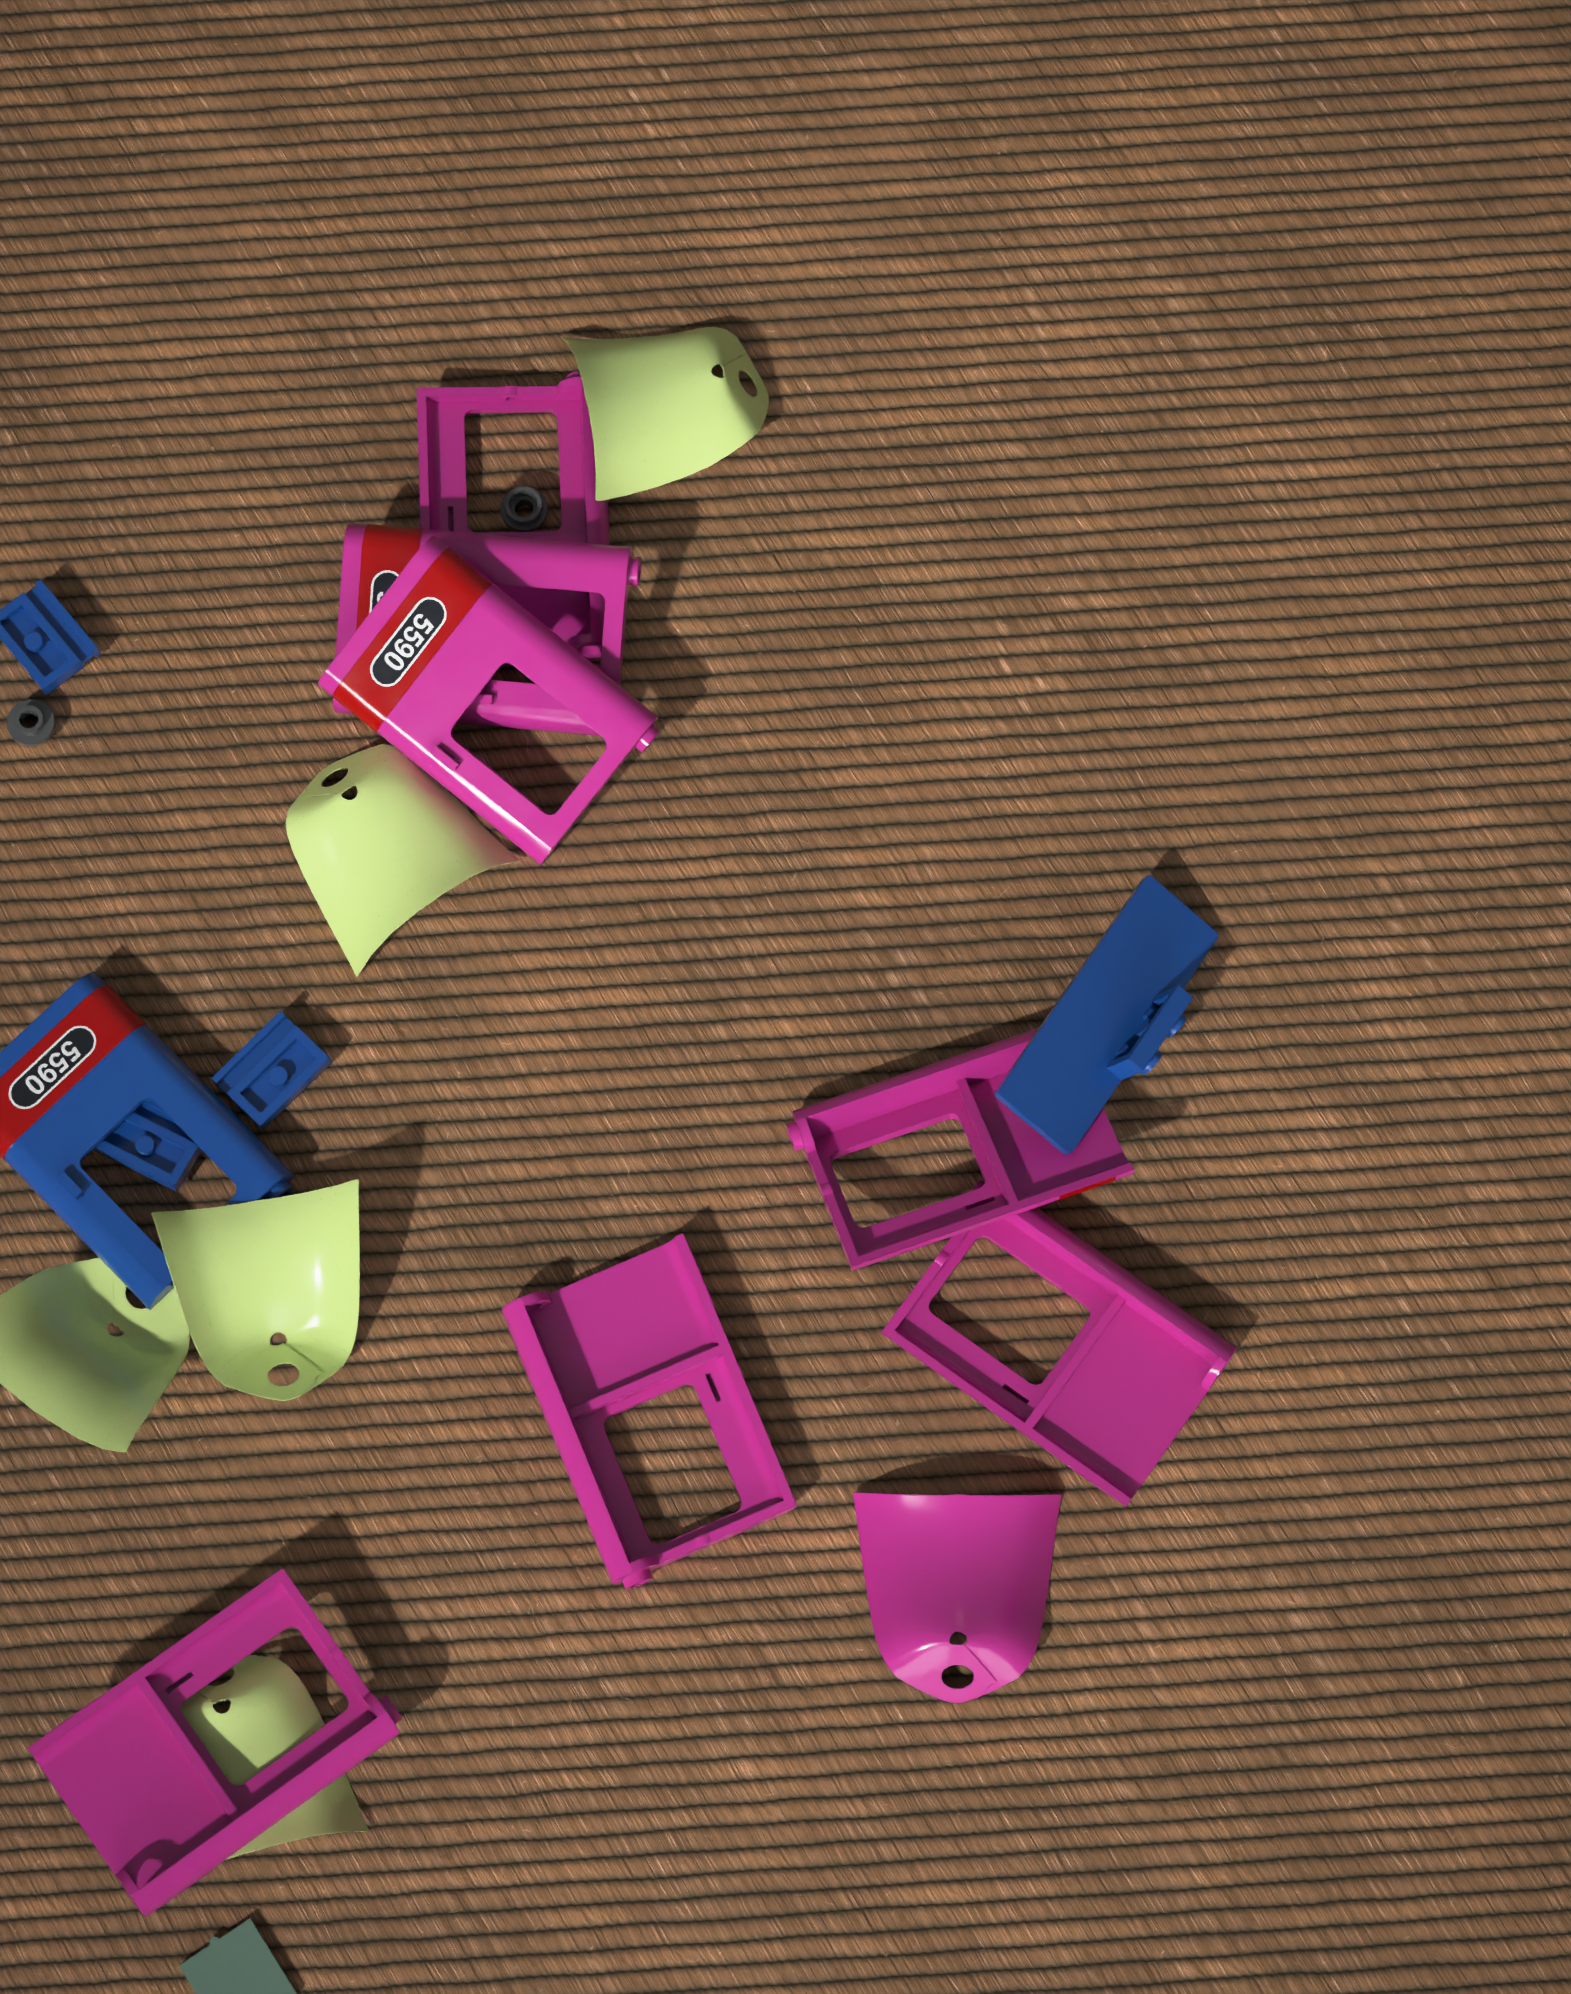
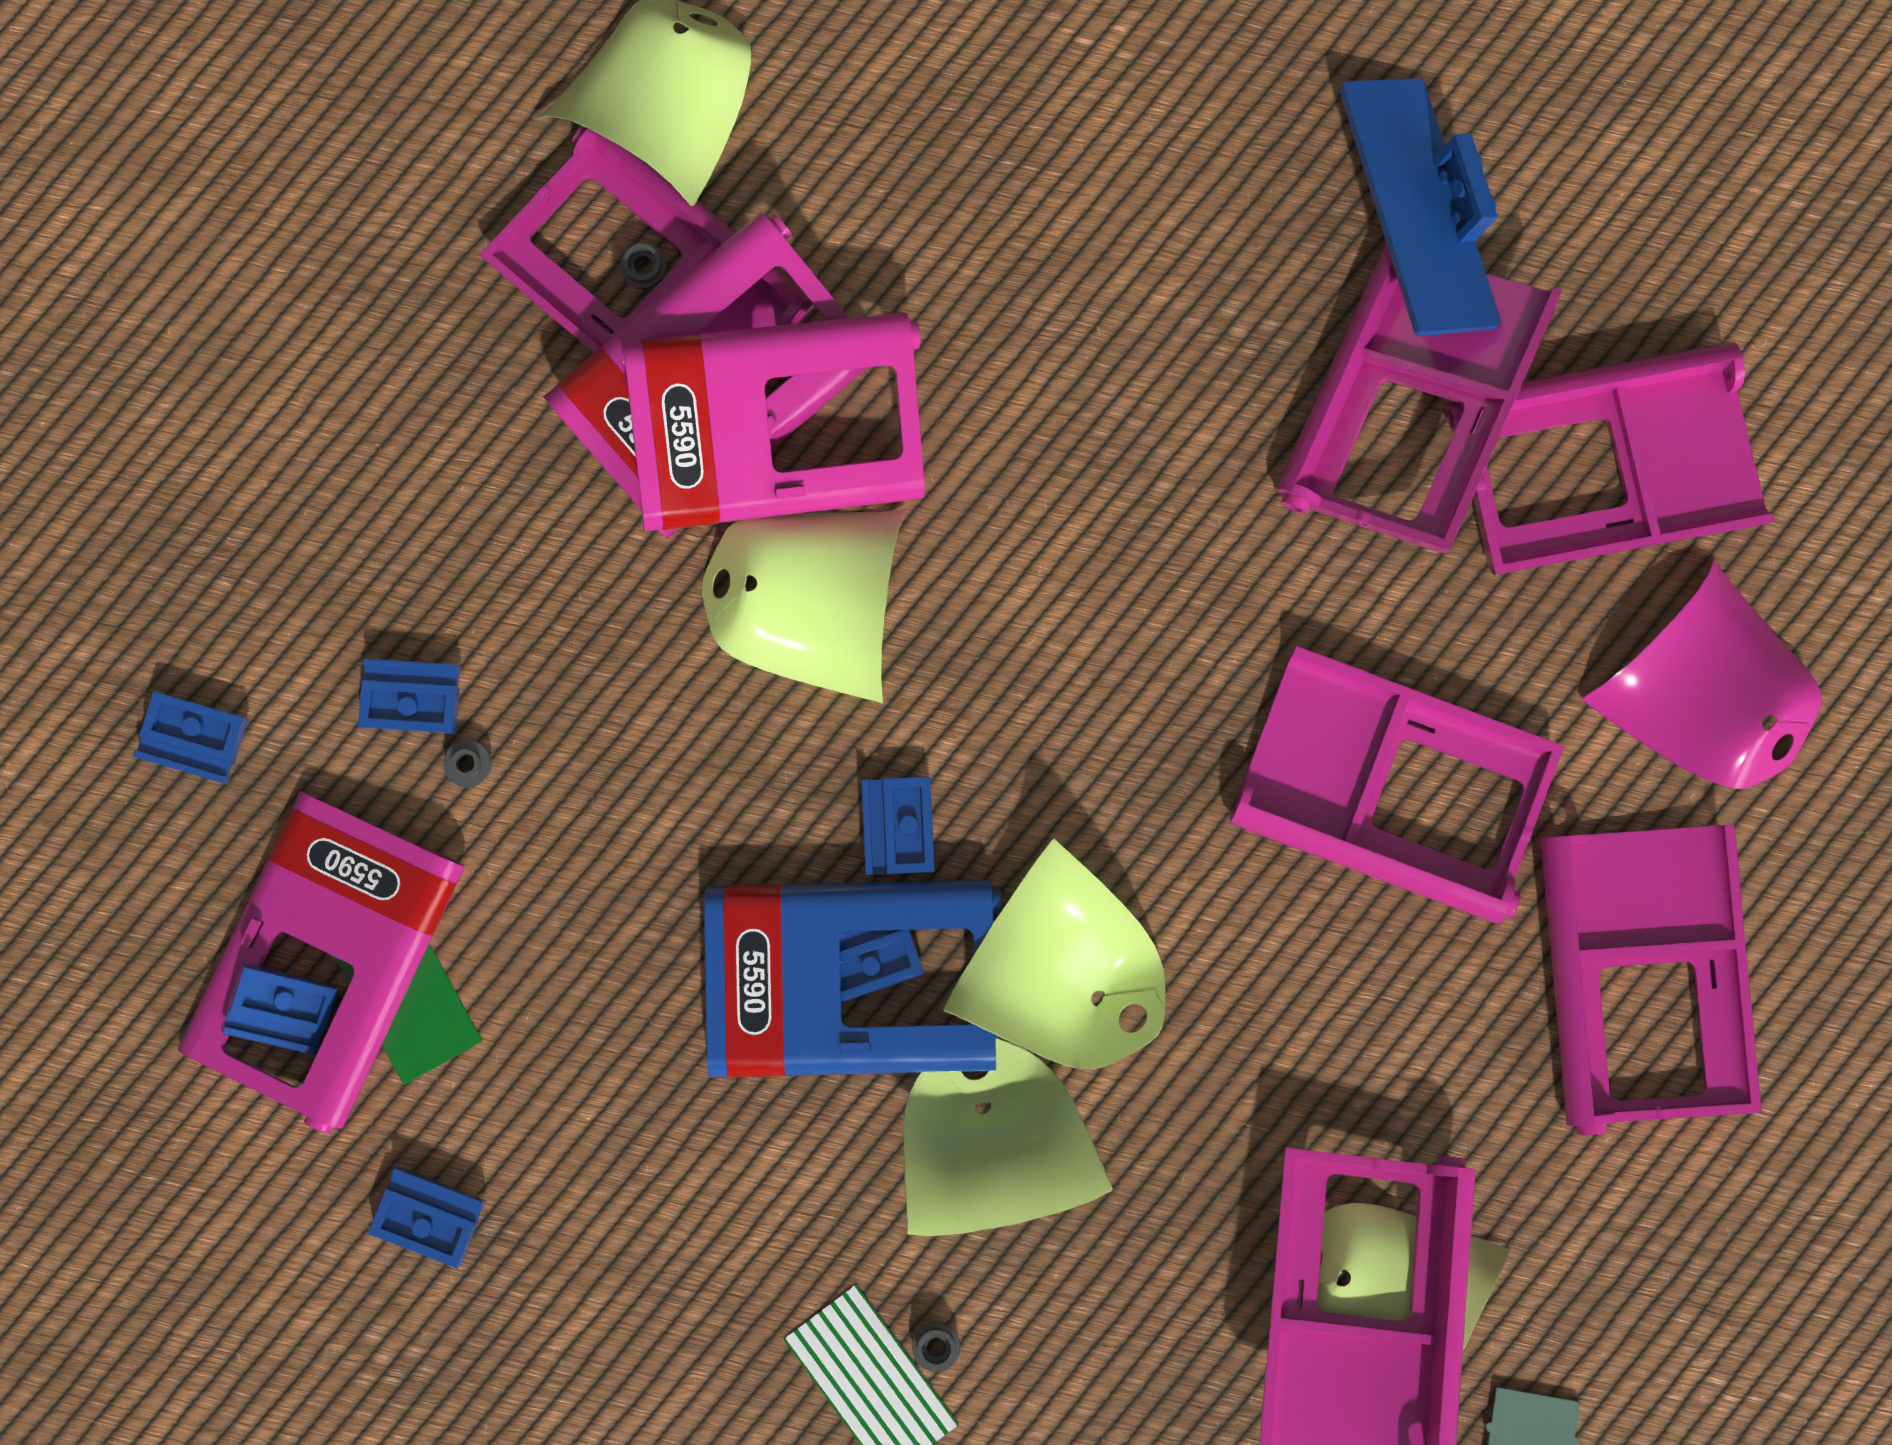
camera: 45 degrees left, 10 degrees up
none -> dark pink piece [1541,824,1762,1135]

